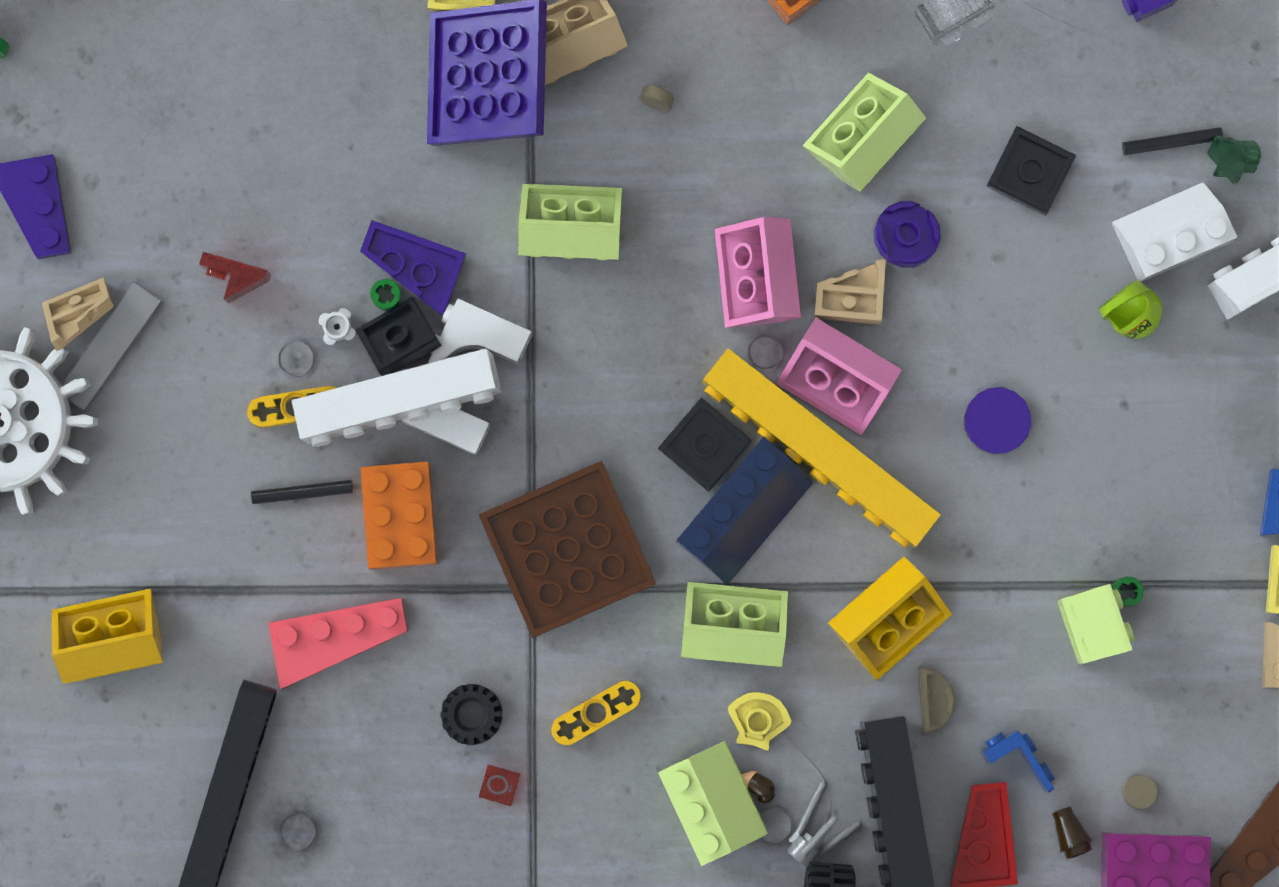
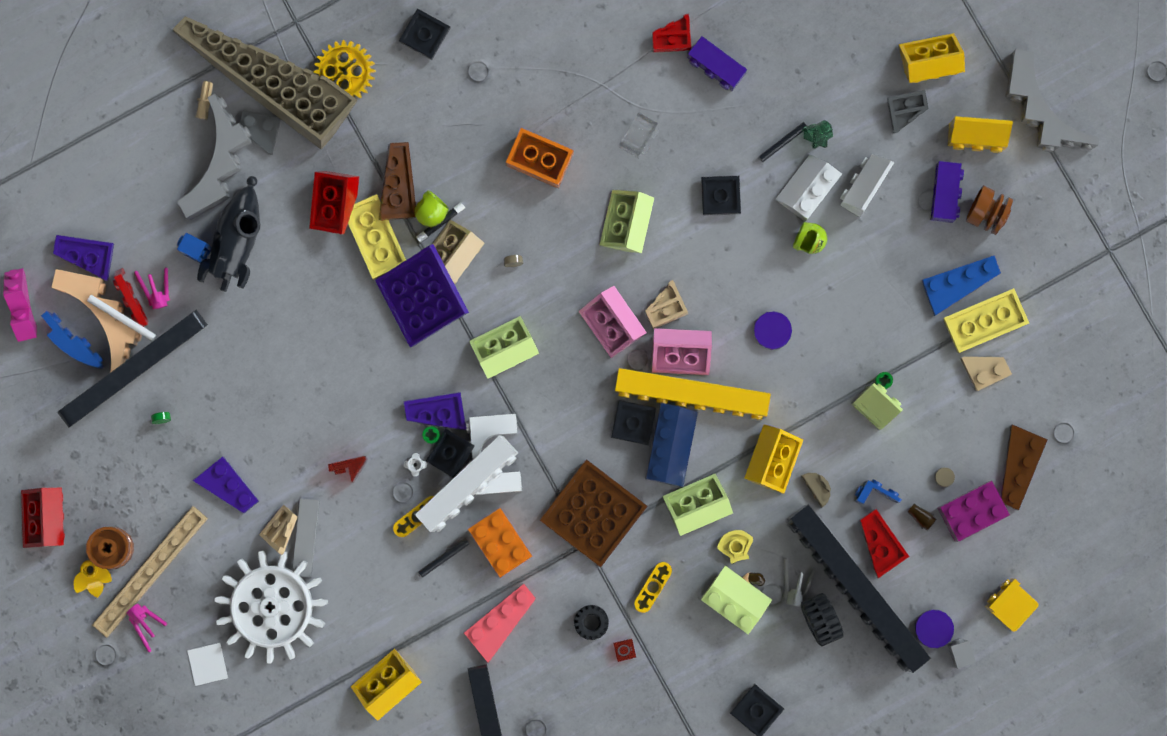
camera: 30 degrees left, 0 degrees up
dark purple tile [873,201,941,268] -> none

